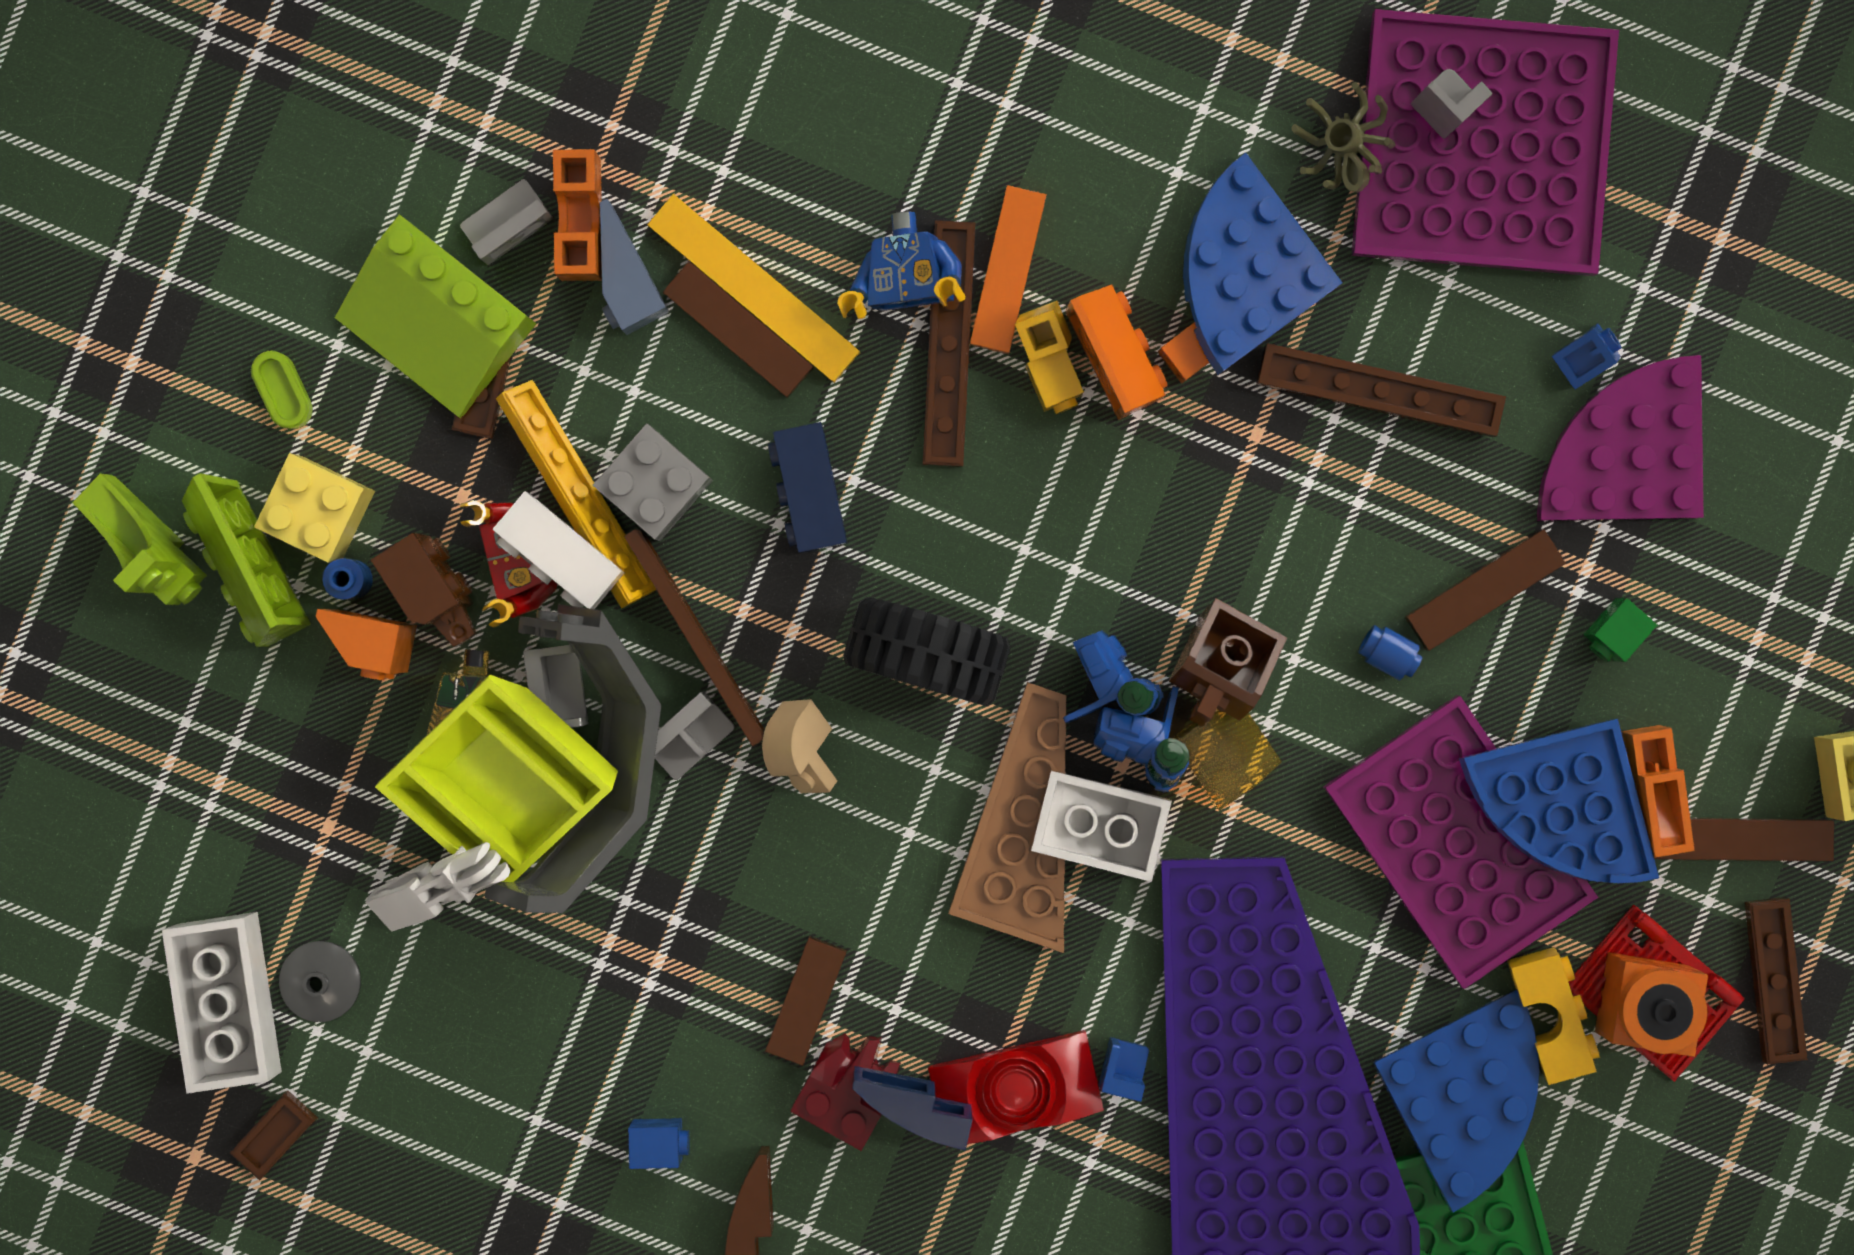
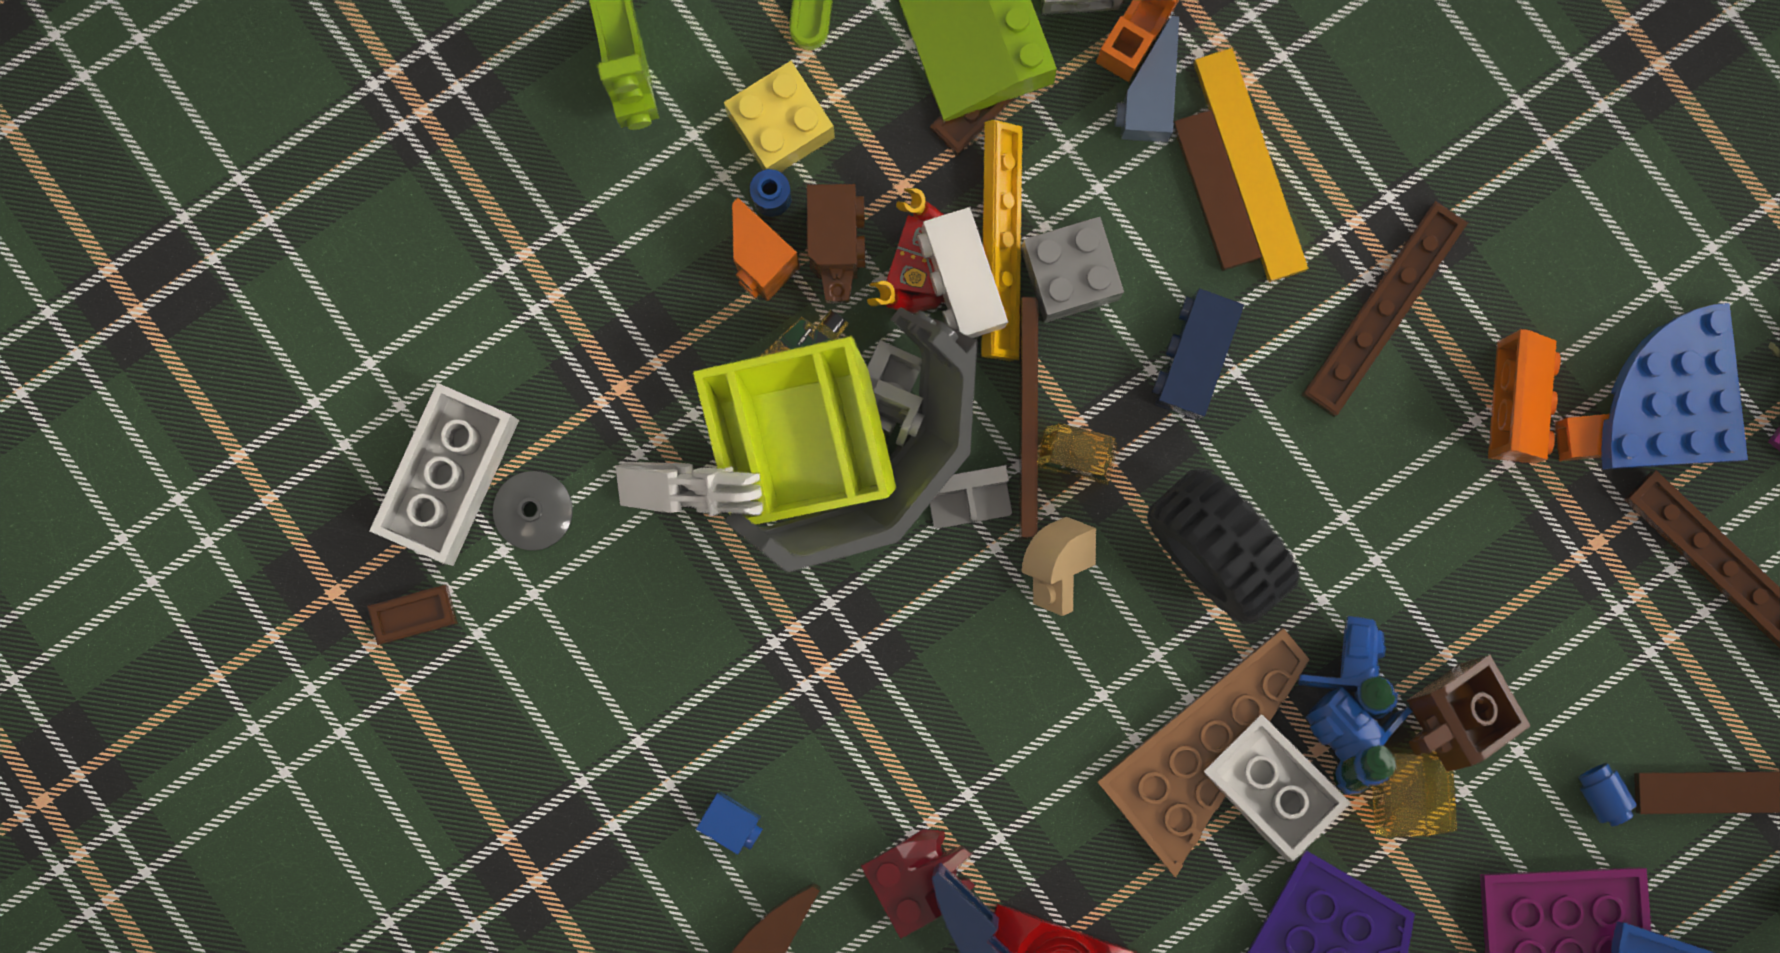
camera: 30 degrees right, 5 degrees down
lime slope [182,473,311,647] -> none
reddish brown tile [765,936,847,1066] -> none
blue torso [837,212,965,319] -> none
orange tile [970,185,1047,354] -> none
yellow brick [1015,301,1072,362] -> none
yellow brick [1025,349,1084,415] -> none
none -> light grey bracket [873,379,925,447]
none -> clear yellow torso [1038,423,1118,484]

